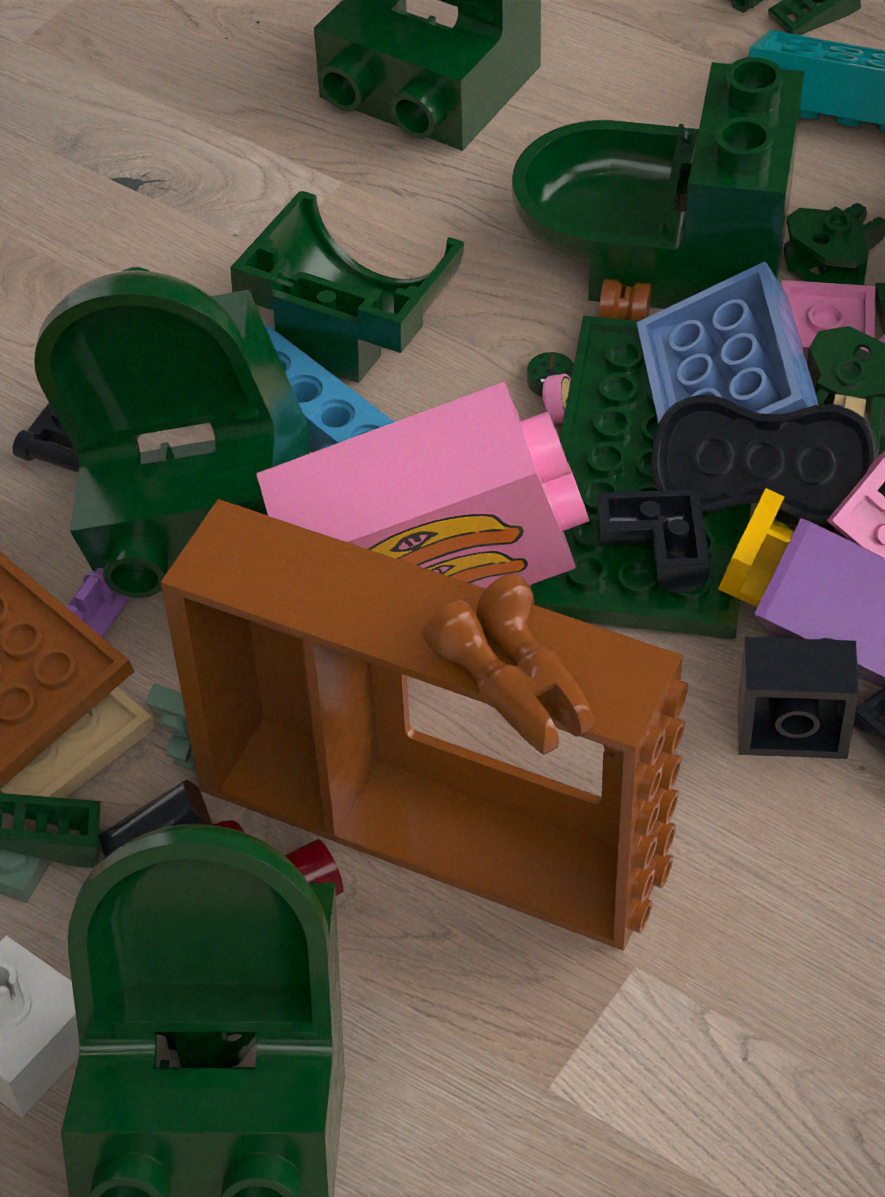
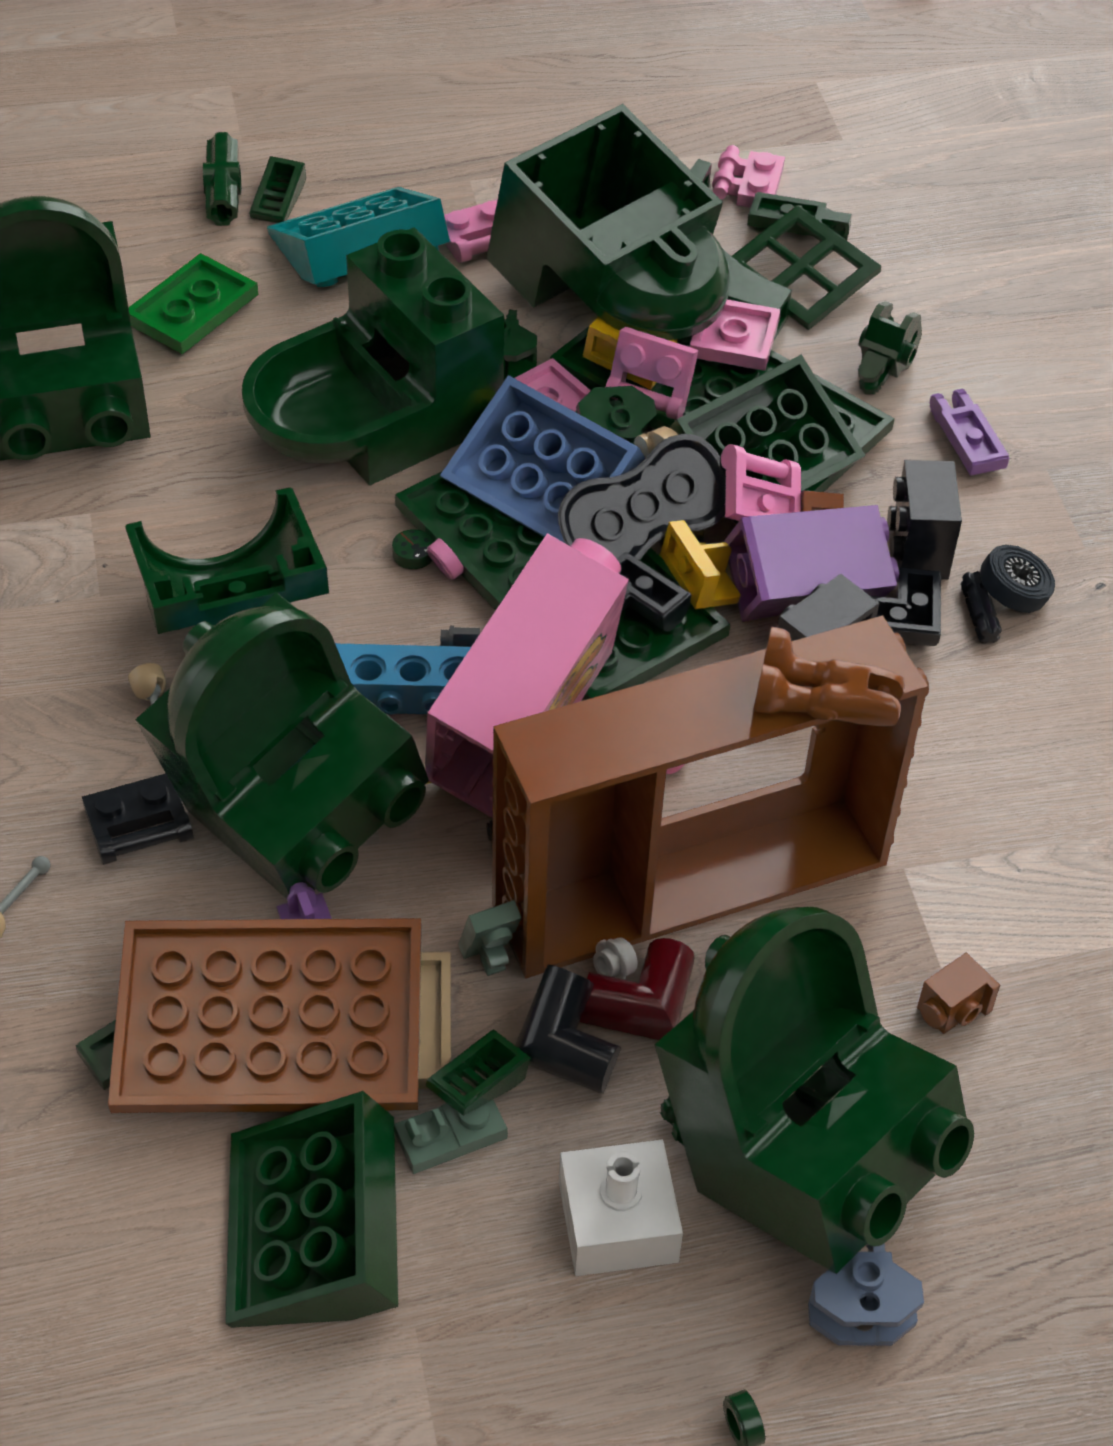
camera: 50 degrees left, 0 degrees up
dark orange wheel [599,278,652,321] -> none
none -> green plate [128,253,259,354]
none -> white plate [593,938,638,980]
none -> dark orange brick [917,952,1000,1034]

